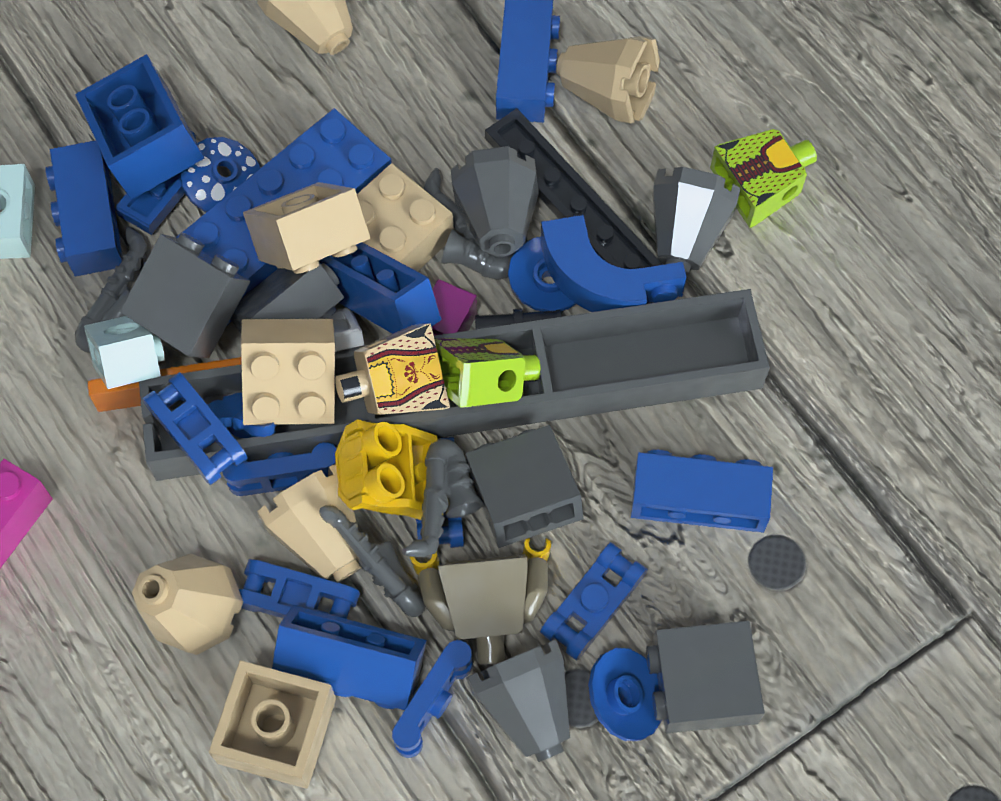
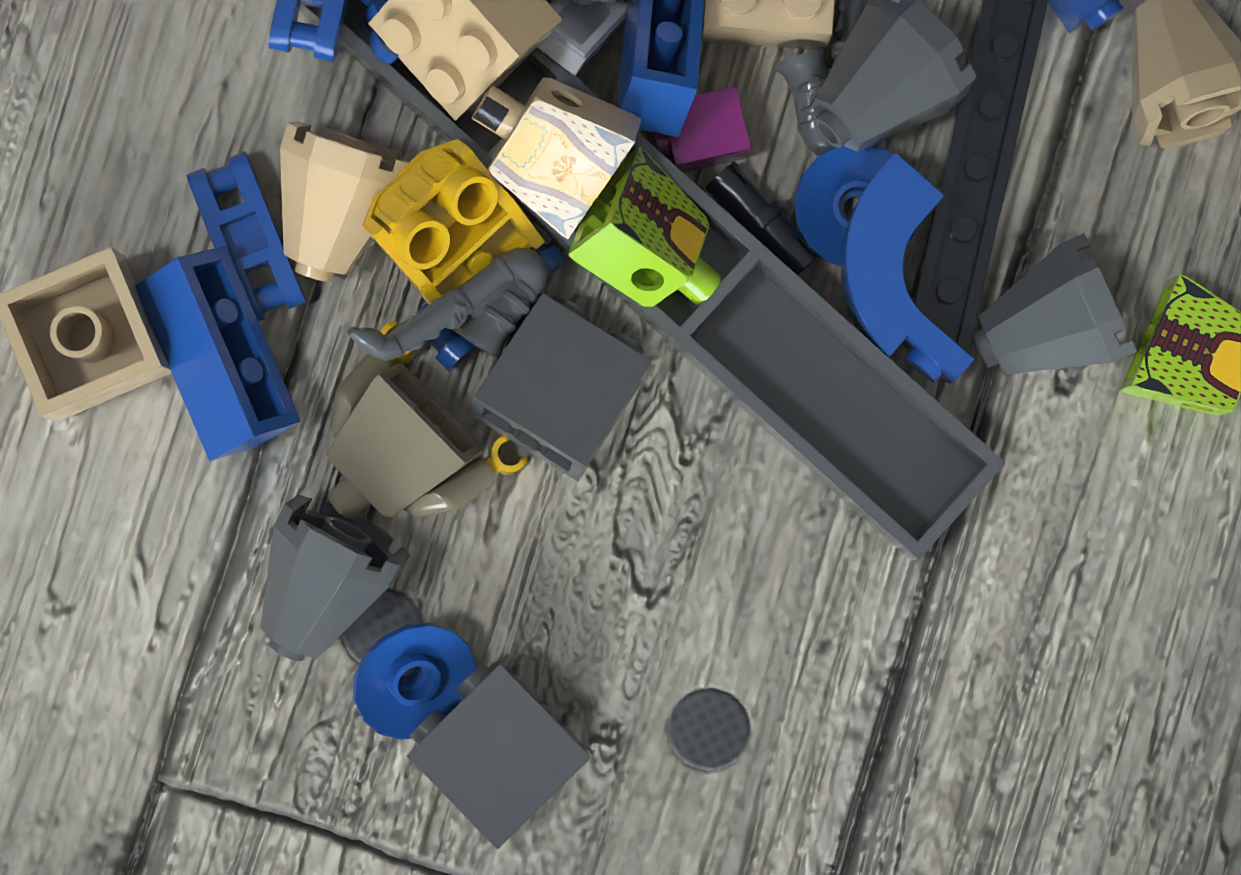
camera: 50 degrees right, 20 degrees up
tan cone [132,554,243,655] -> none
blue plate [222,442,337,496] -> none
dark grey piece [319,505,425,617] -> none
blue plate [392,640,473,758] -> none
blue plate [540,542,648,661] -> none
blue brick [630,450,773,533] -> none

